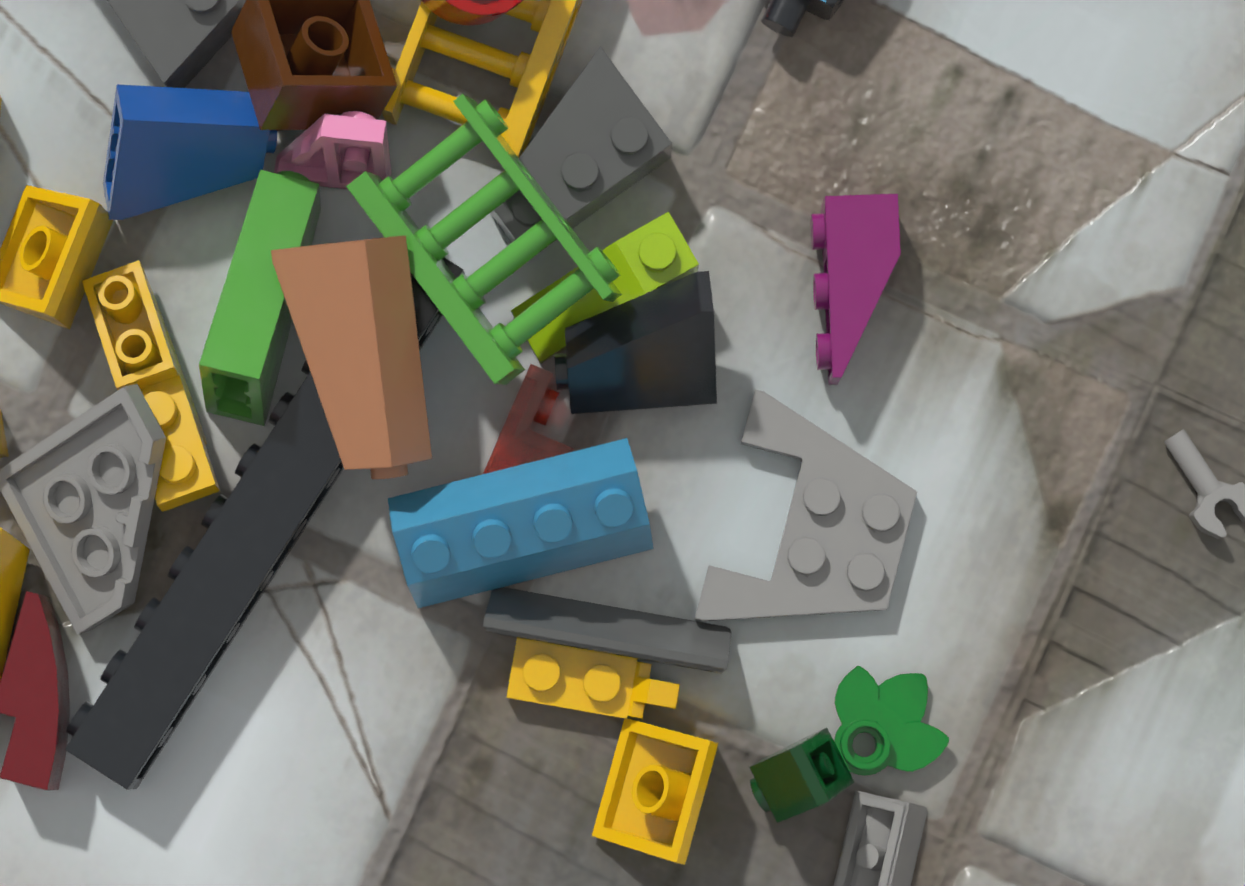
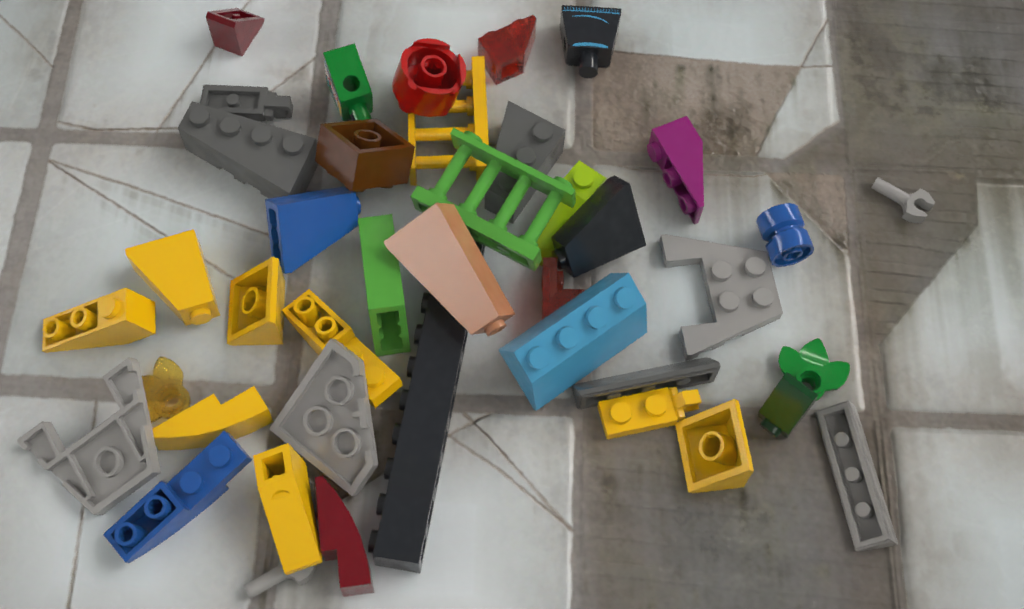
camera: 25 degrees left, 20 degrees down
bright pink wing [274,111,392,189] -> none
none -> blue wheel [756,203,814,267]

